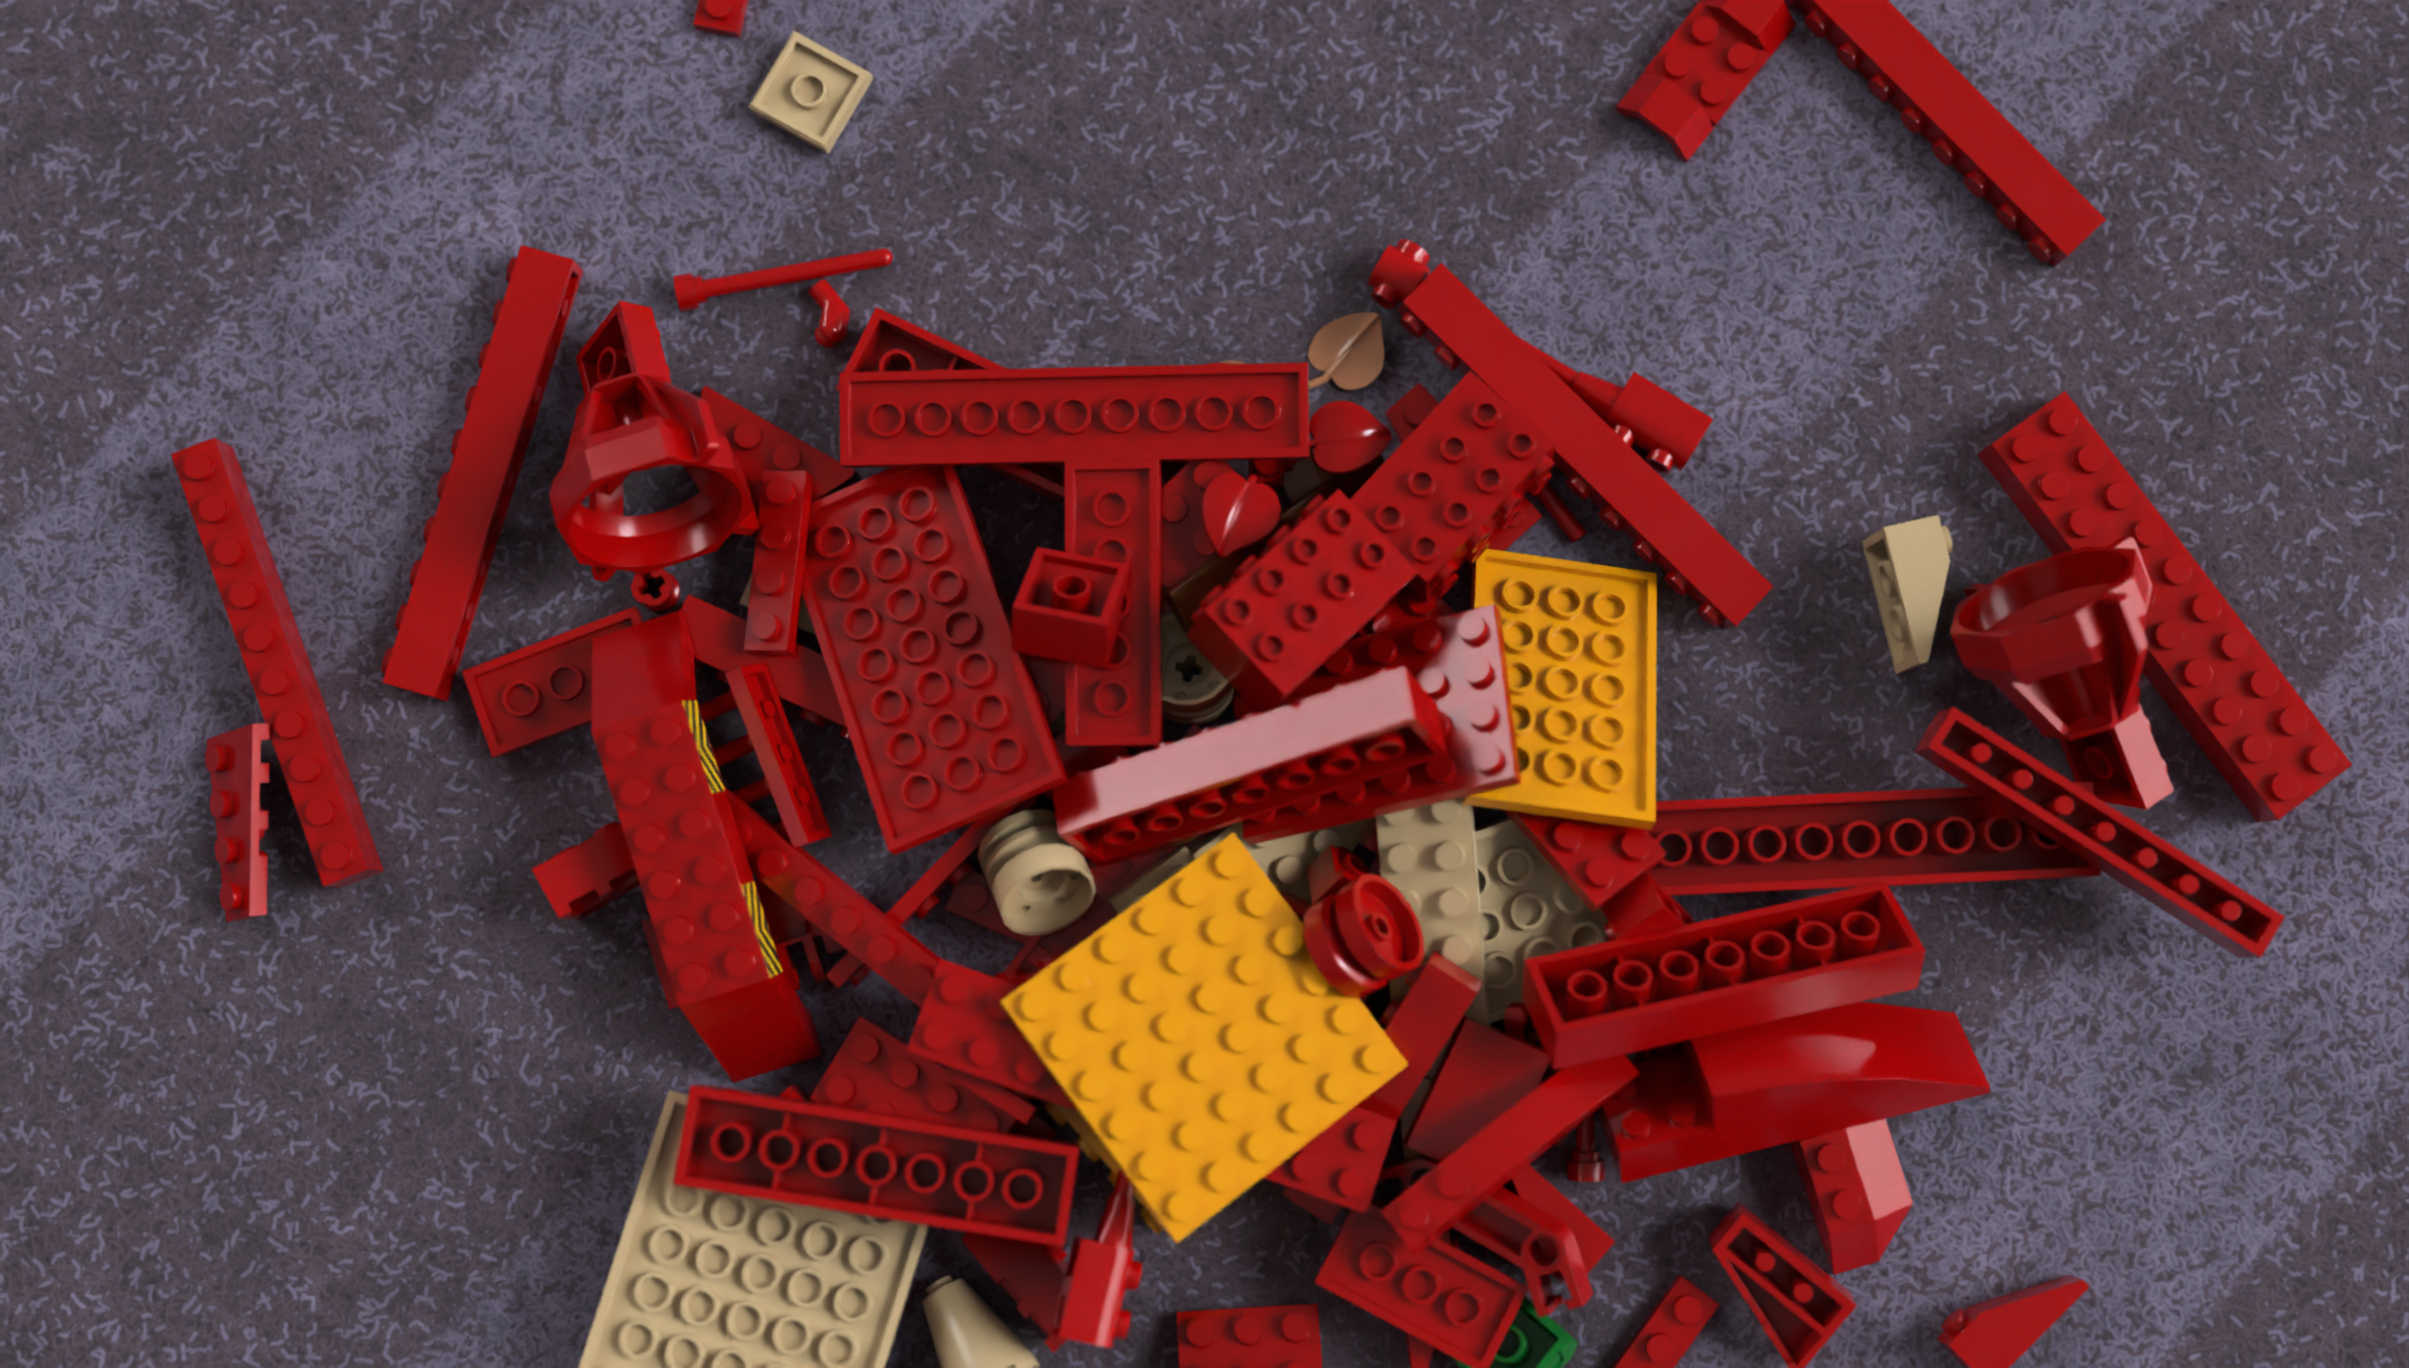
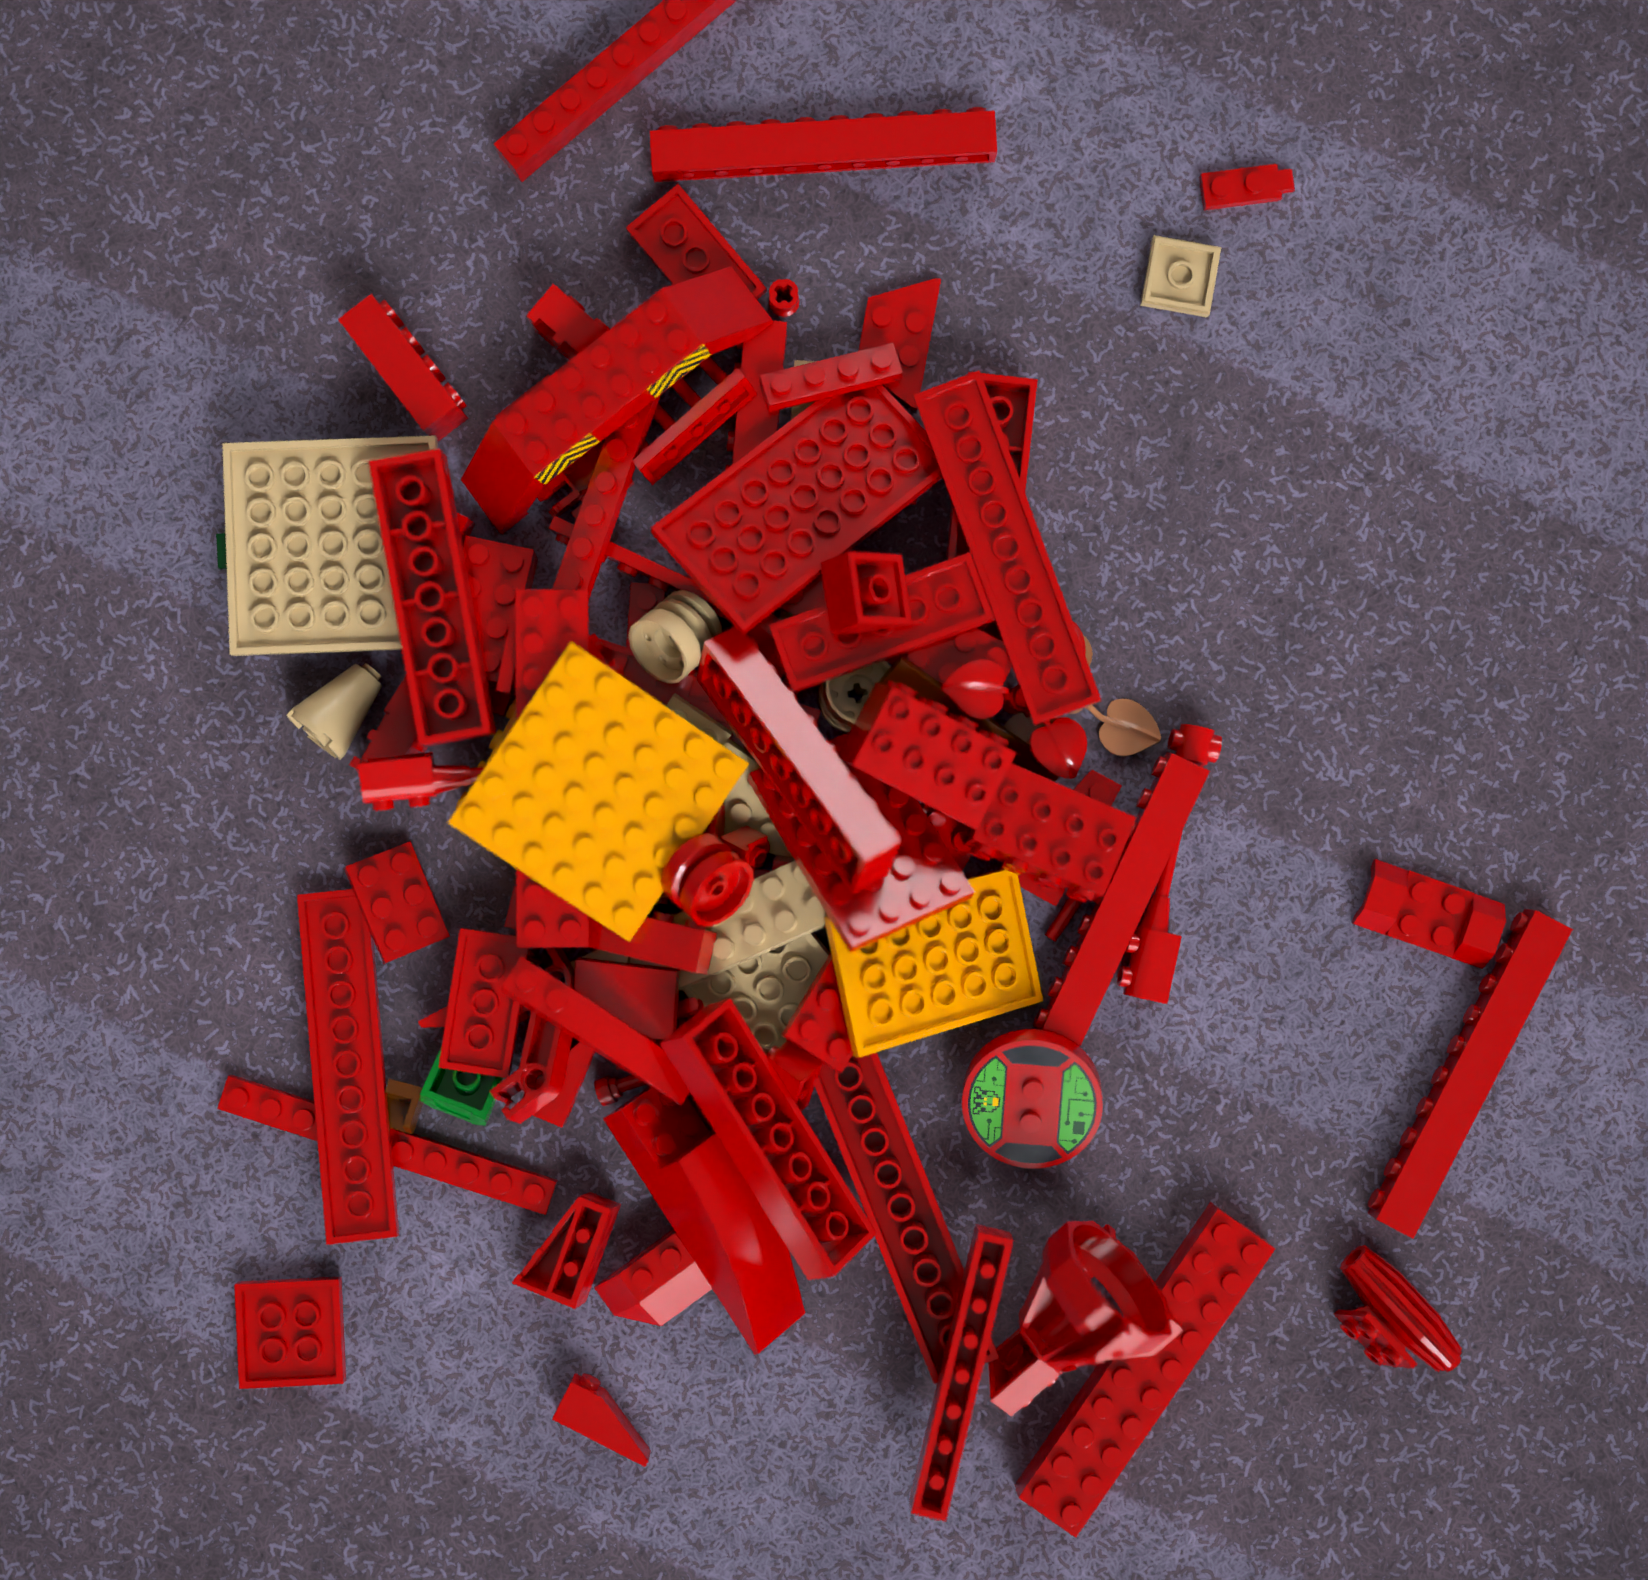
camera: 65 degrees right, 5 degrees up
red wing [205,723,270,922] -> none
red plate [549,300,759,582] -> none
red piece [673,248,893,312] -> none
red arm [808,279,850,348] -> none
tan slope [1862,515,1952,674] -> none
none -> red brick [338,294,469,442]
none -> piece [962,1029,1103,1169]
none -> red plate [1334,1245,1462,1372]

